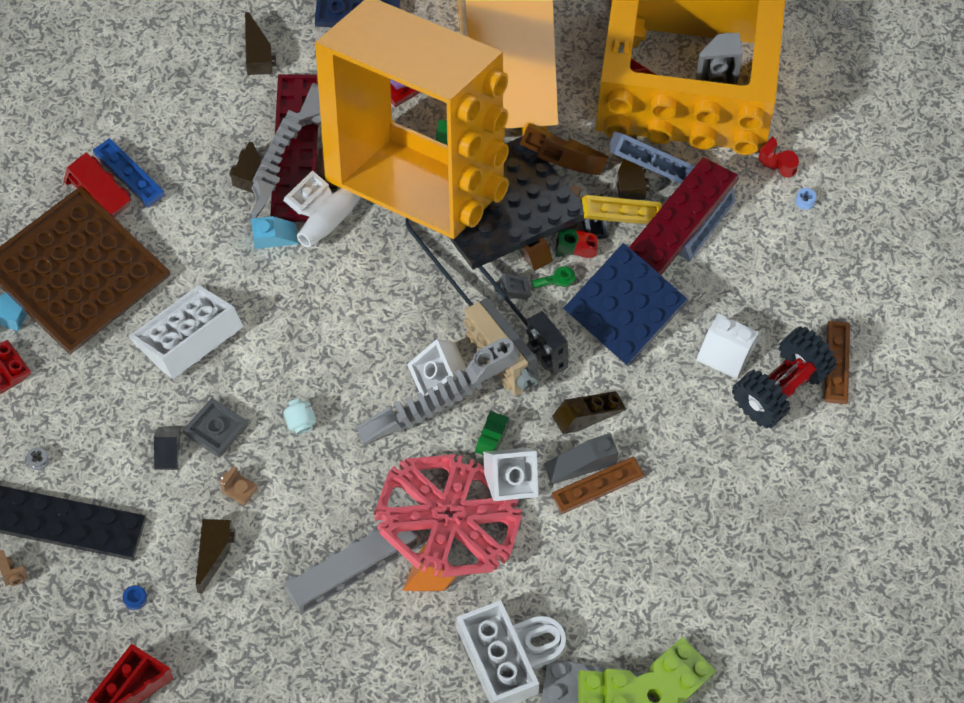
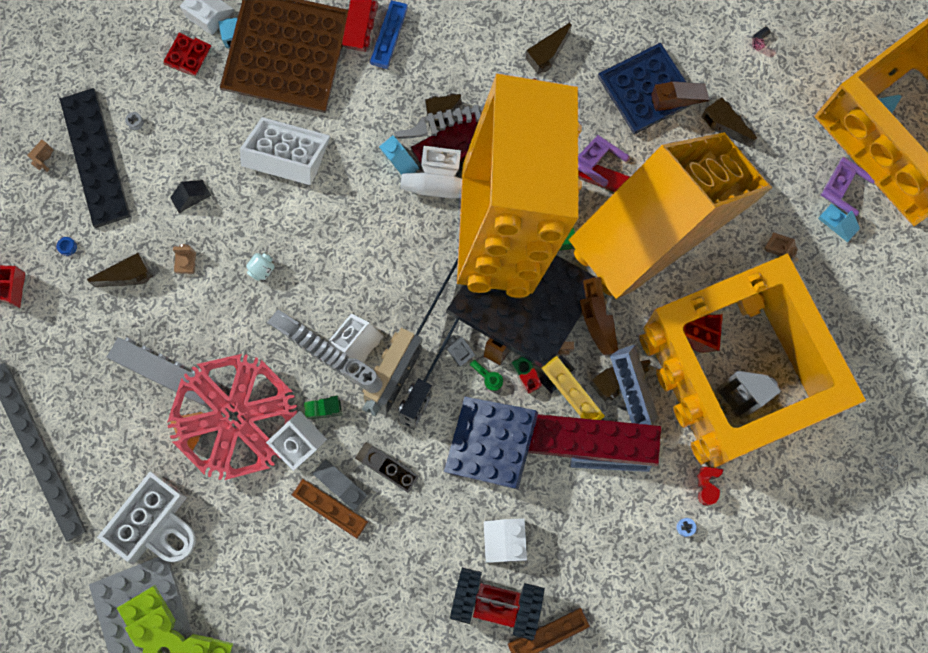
camera: 65 degrees right, 15 degrees up
dark grey plate [183,398,248,458] -> none

